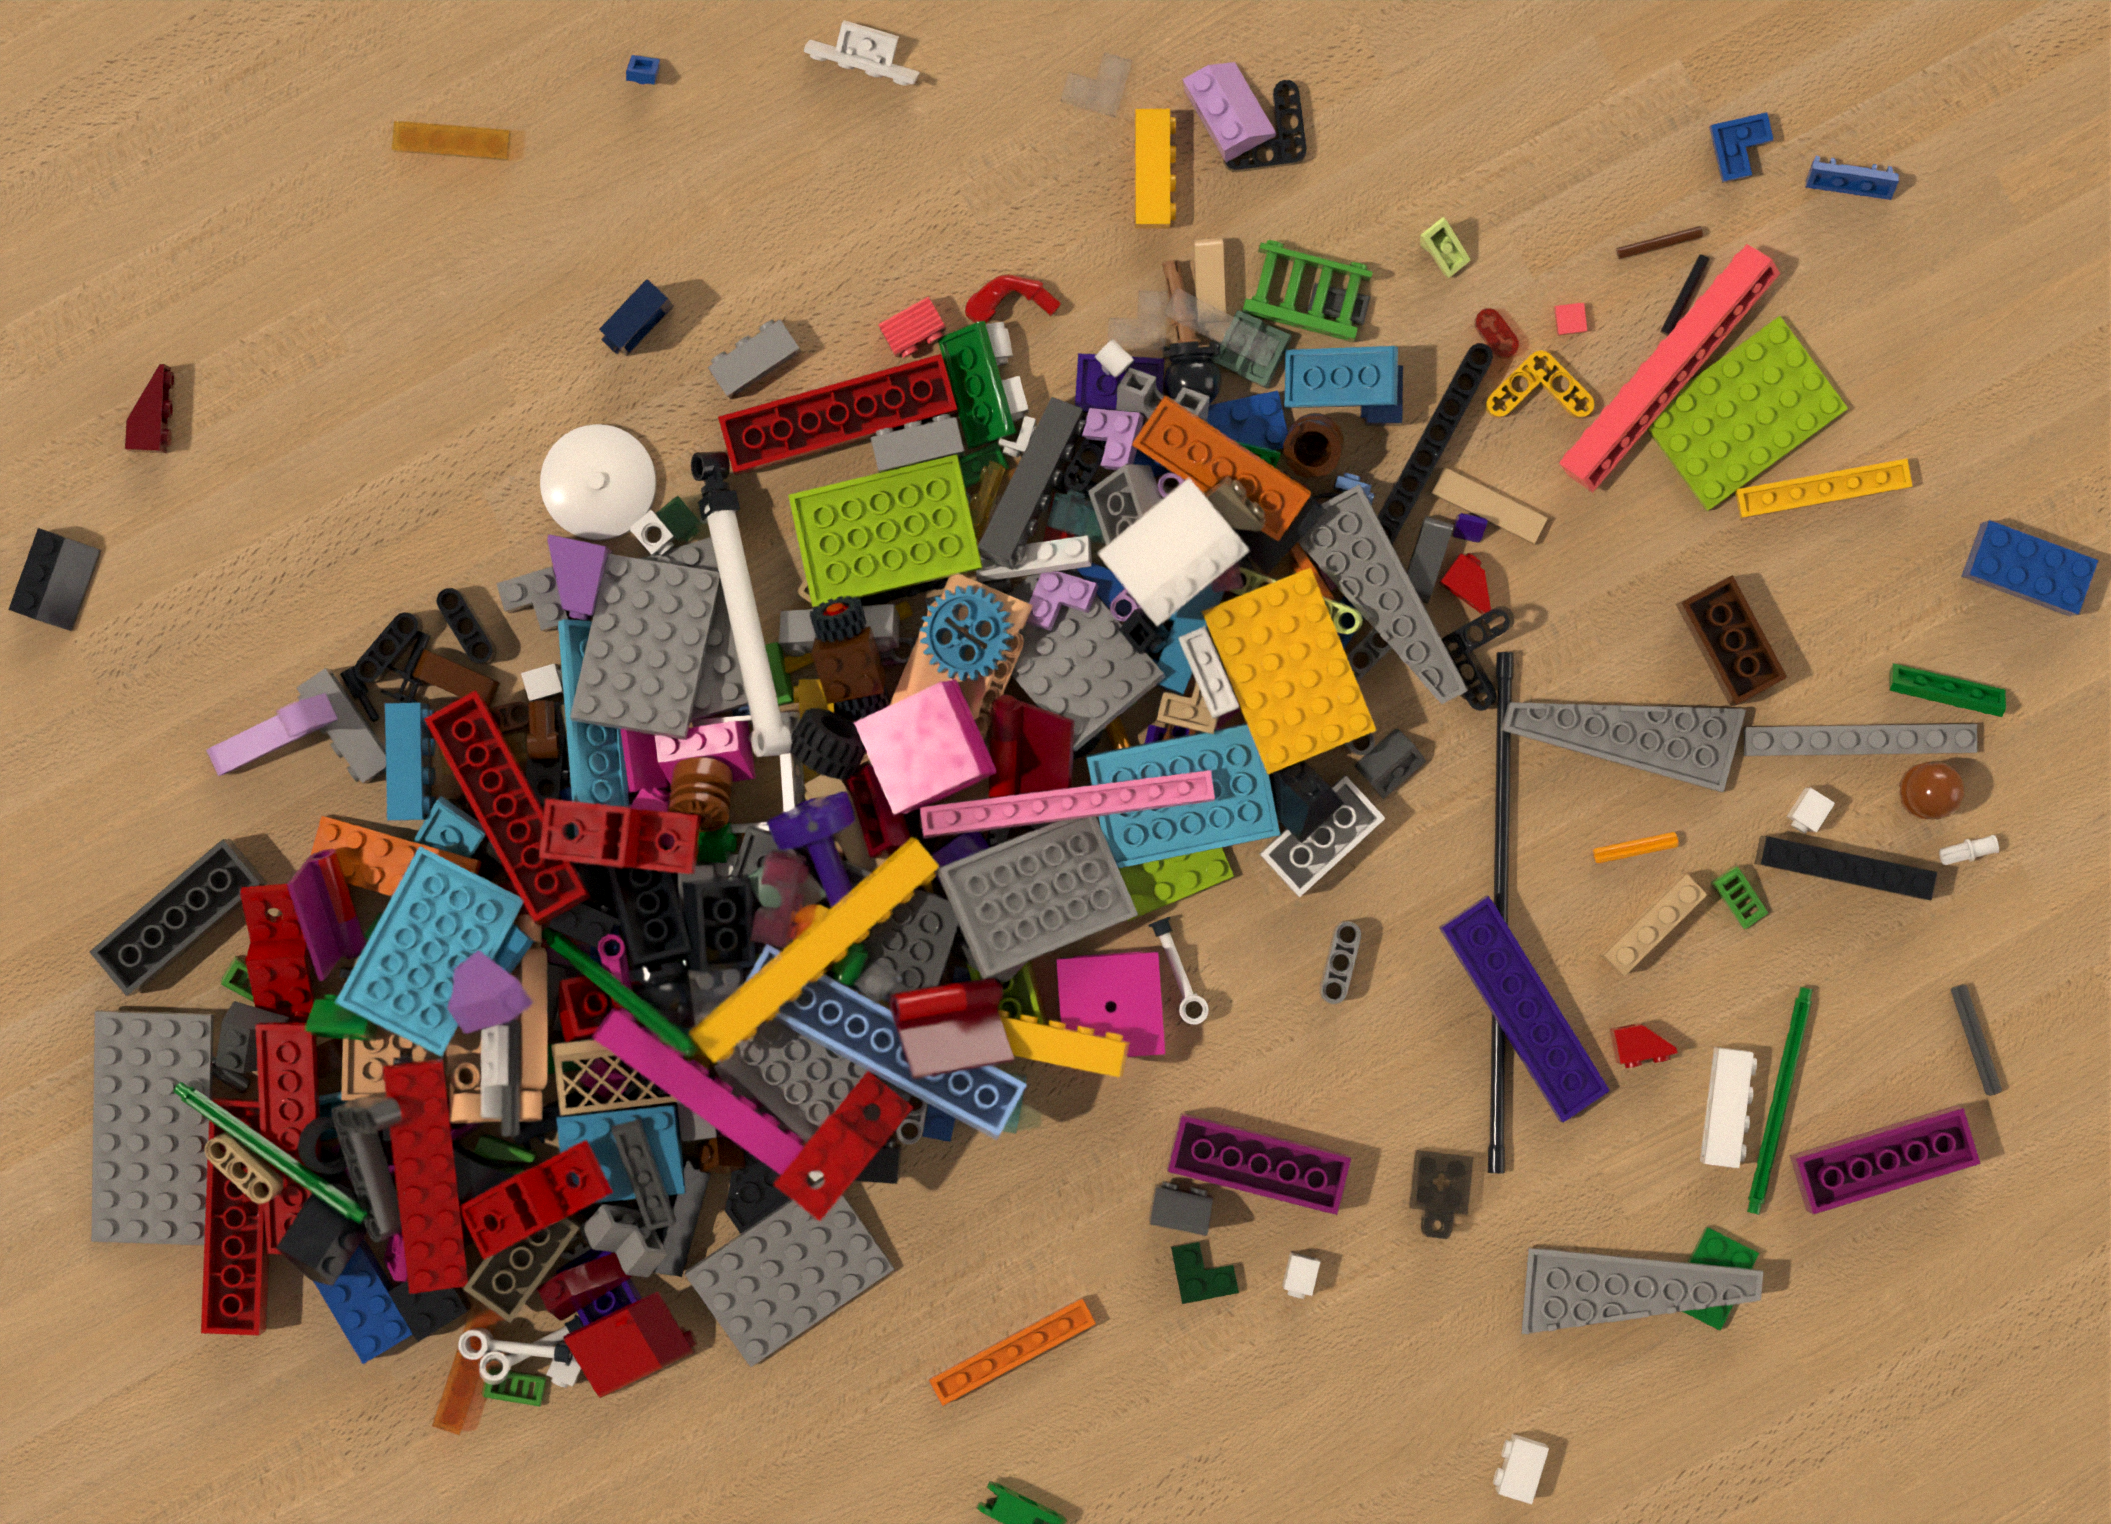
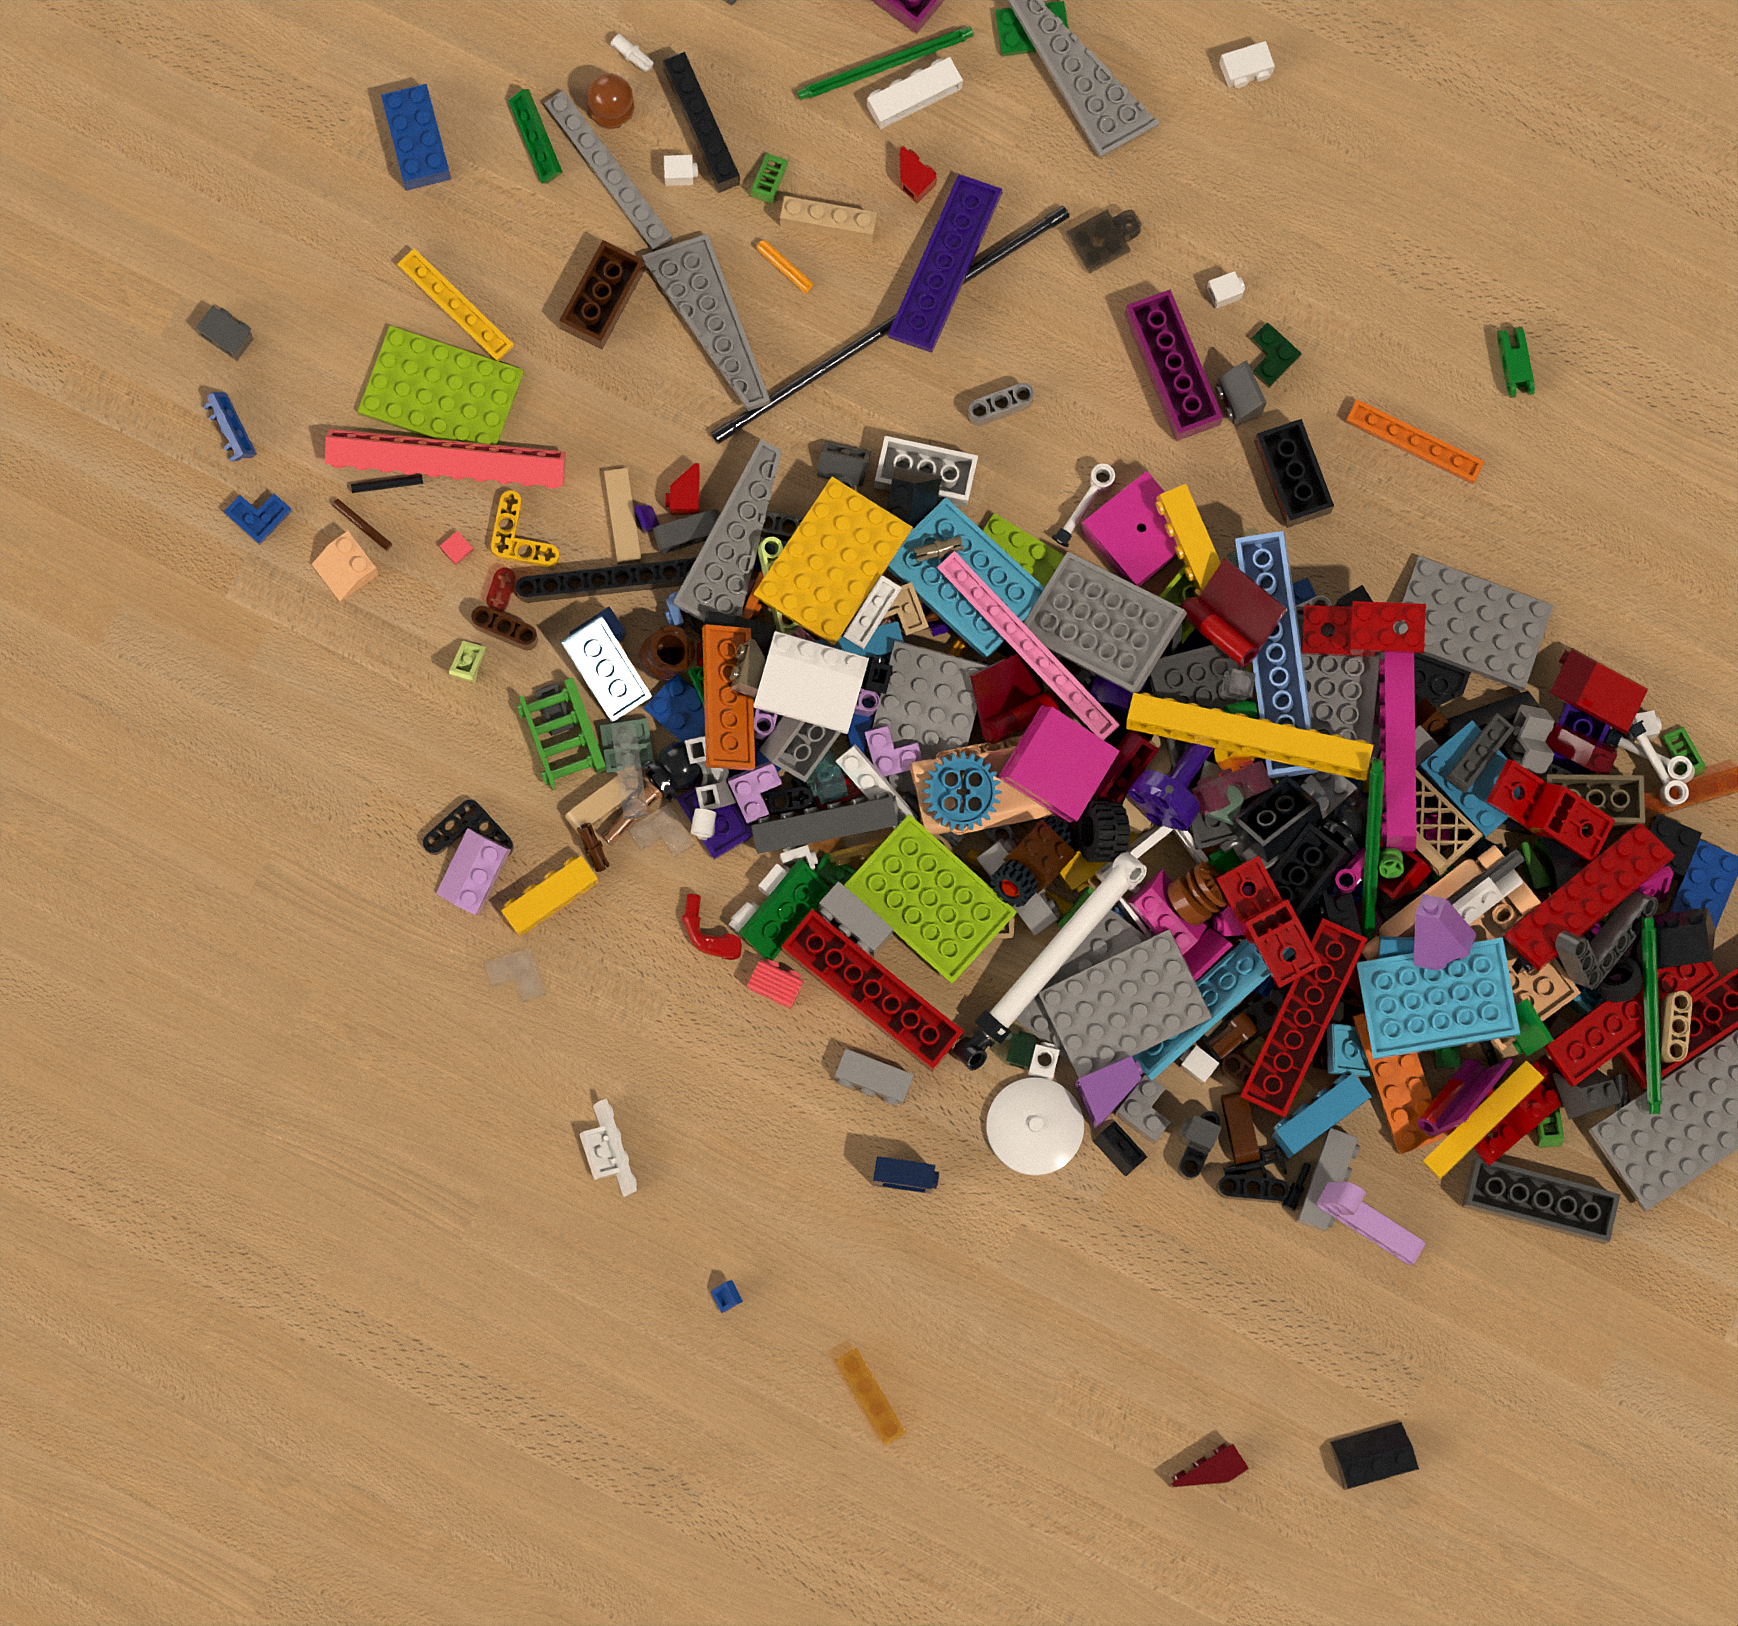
camera: 135 degrees left, 10 degrees down
black beam [1442,606,1515,711] -> none
none -> dark grey brick [196,306,254,361]
none -> light nougat slope [312,531,379,602]
none -> reddish brown beam [471,606,538,651]
none -> reddish brown pin [577,823,610,872]
none -> dark tan pin [913,535,964,563]
none -> black slope [1093,1121,1148,1176]
none -> dark grey brick [1179,1115,1222,1155]
none -> black brick [1254,419,1334,528]
none -> bright green wheel [1379,847,1404,878]
none -> yellow tile [1422,1060,1544,1180]

